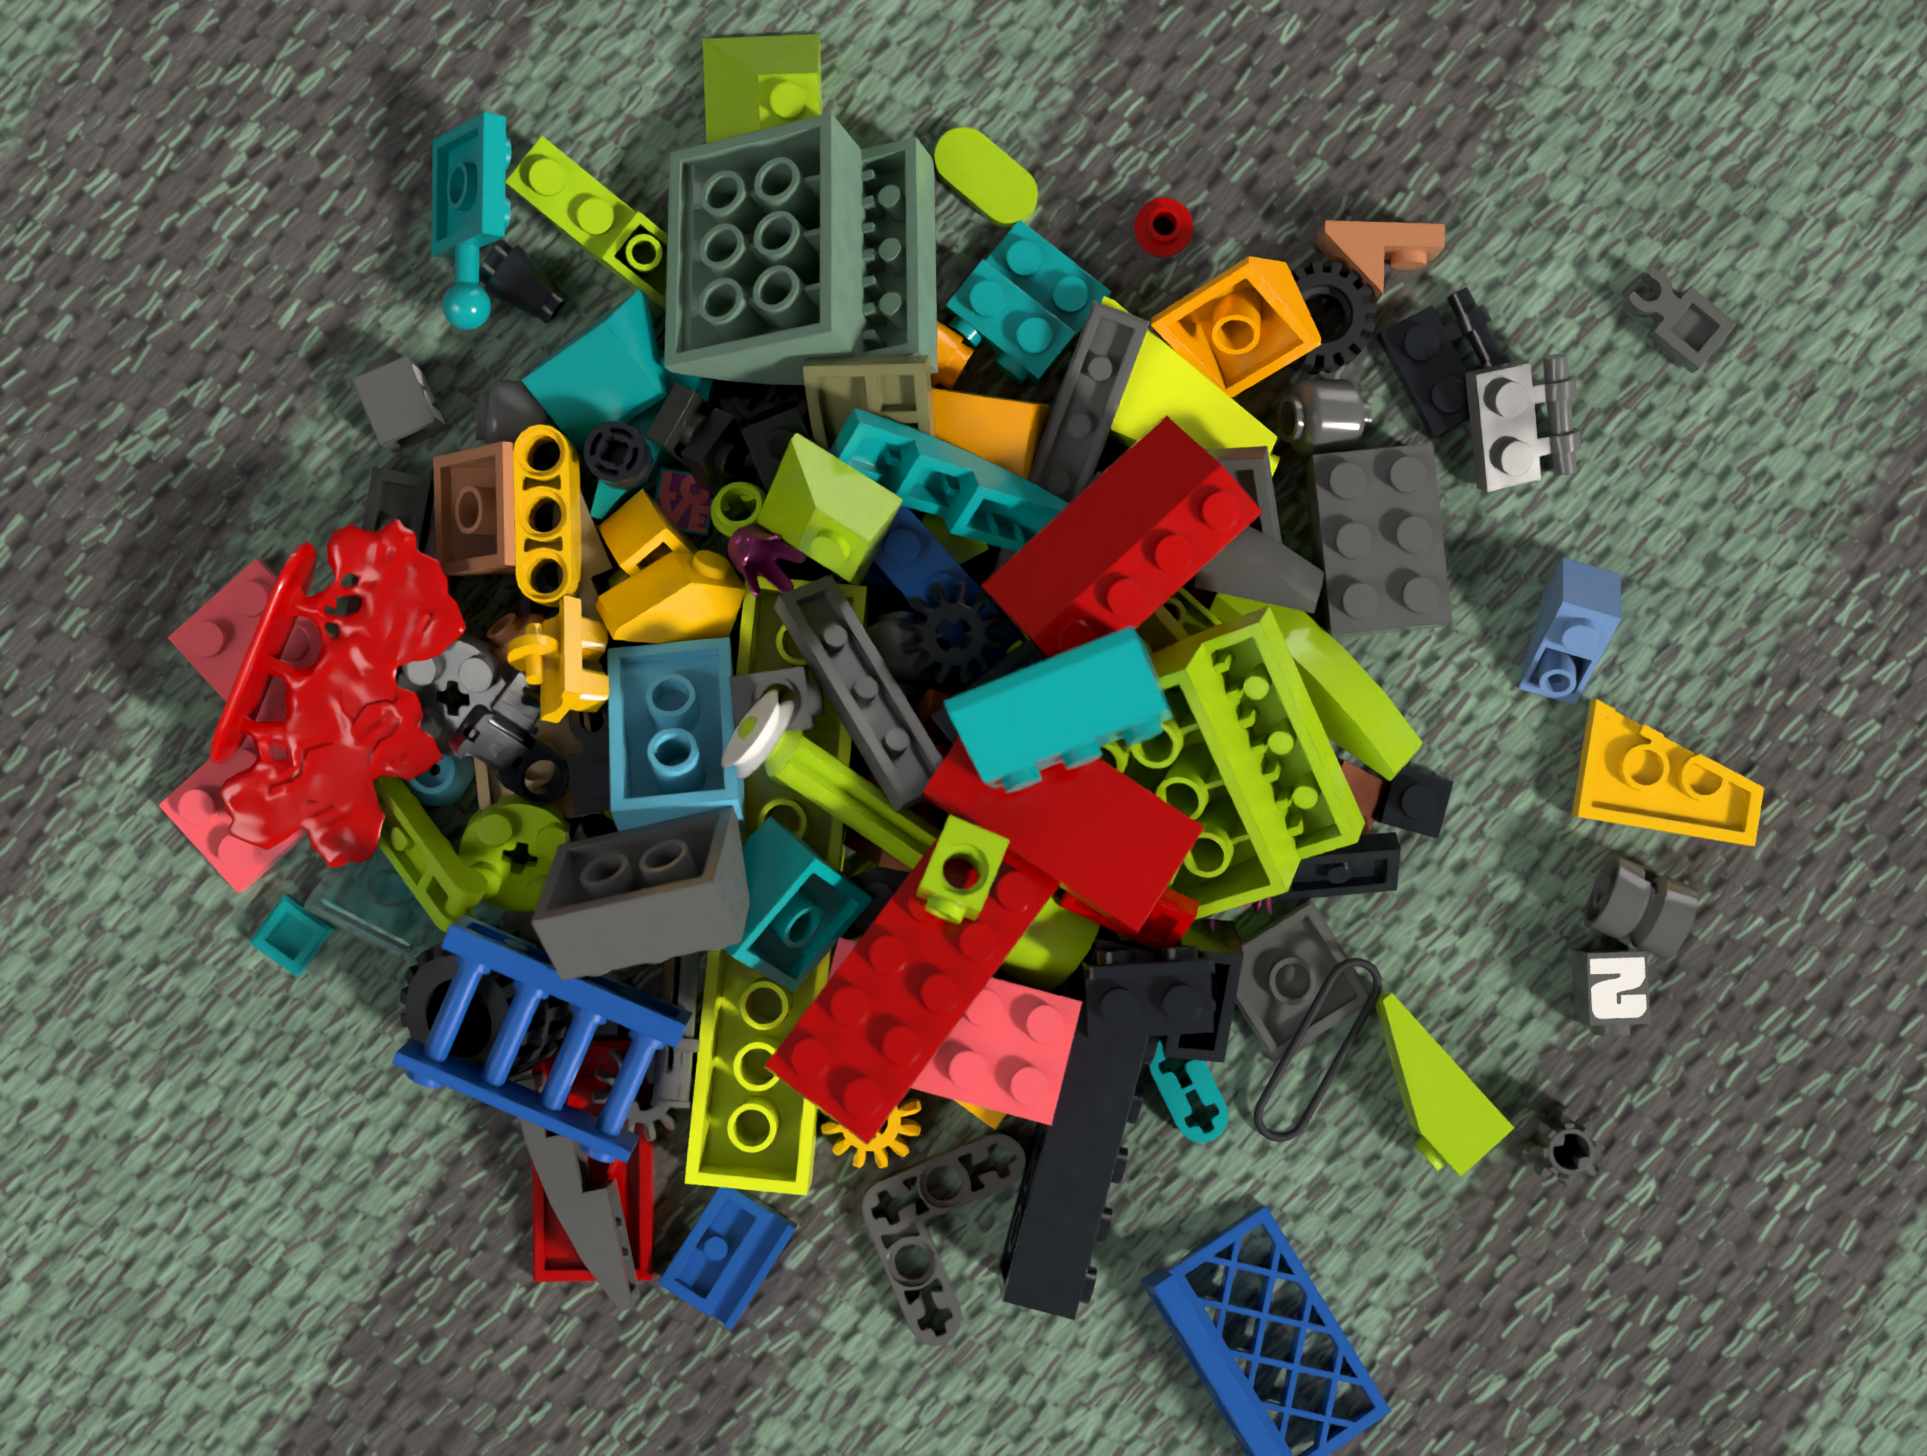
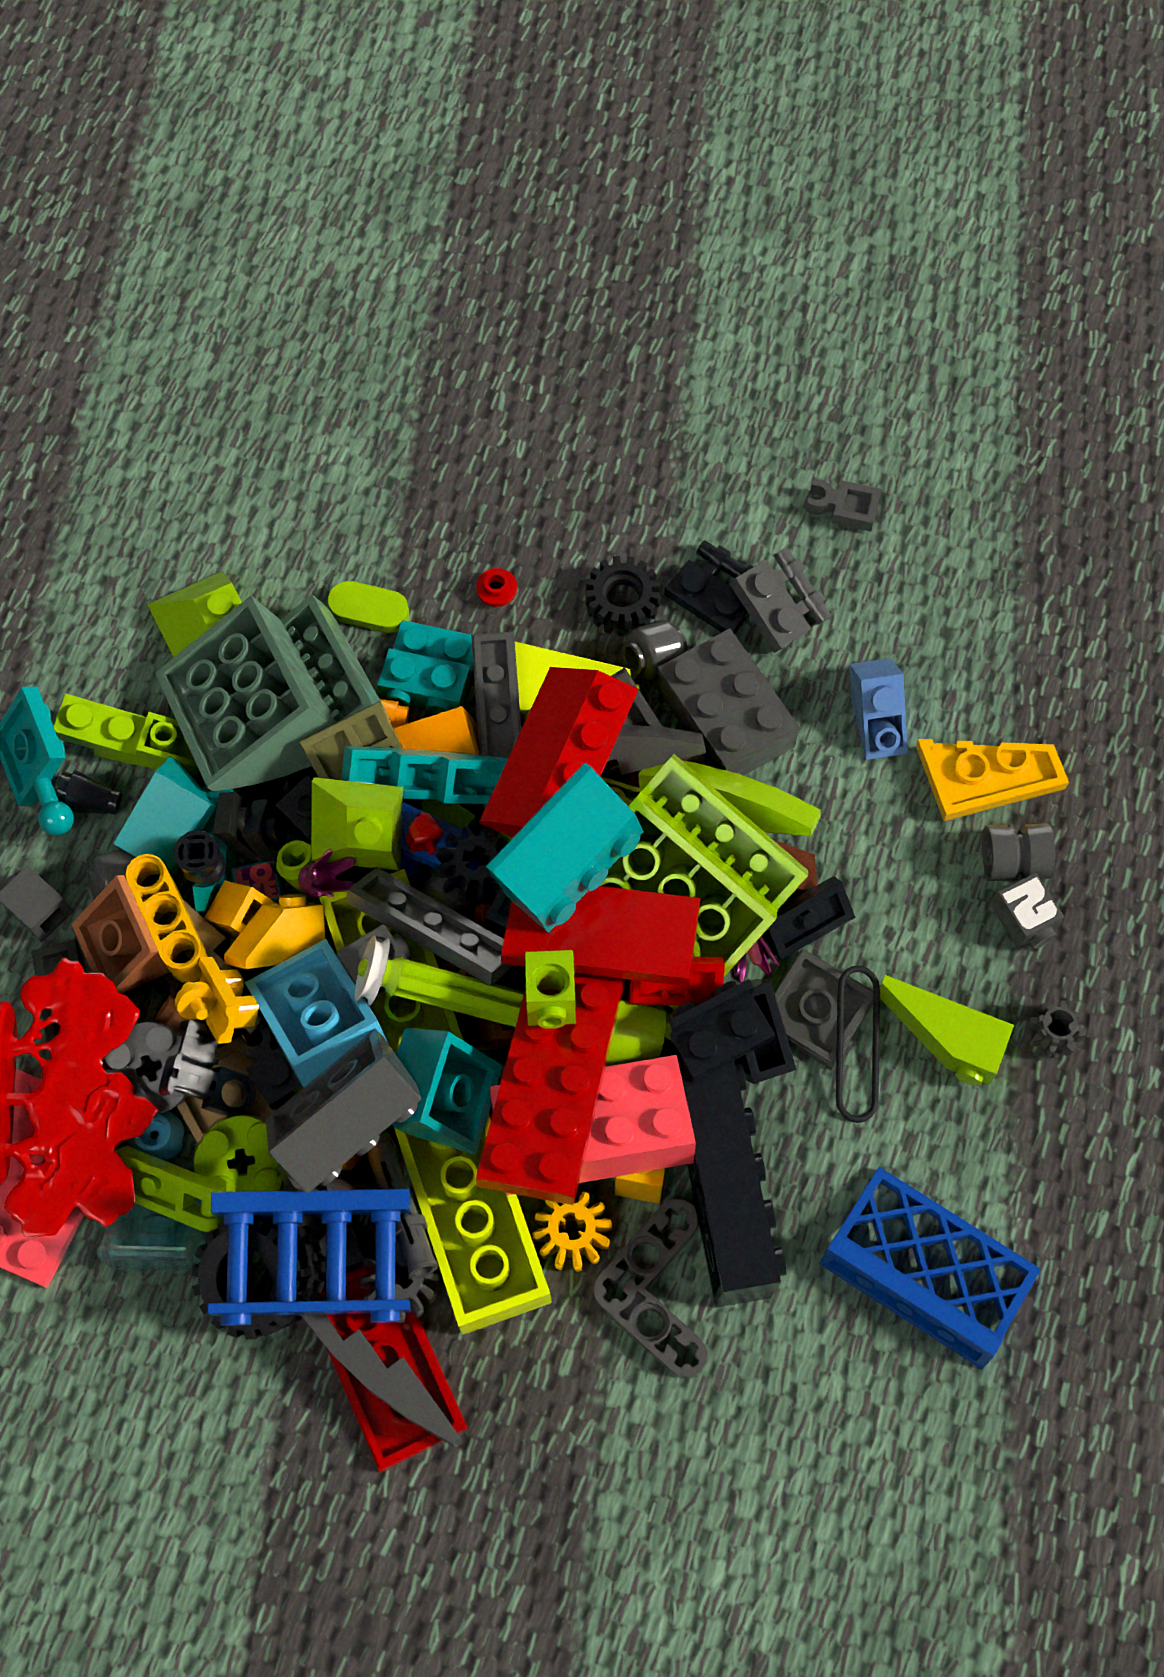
camera: 25 degrees left, 20 degrees down
teal tile [249,894,336,977] -> none
blue plate [658,1187,798,1331] -> none
teal beam [1148,1036,1229,1143] -> none
light orange slope [1151,256,1321,398] -> none
nougat slope [1316,220,1445,303] -> none
black plate [1377,767,1454,839] -> none
none -> red piece [405,812,444,855]

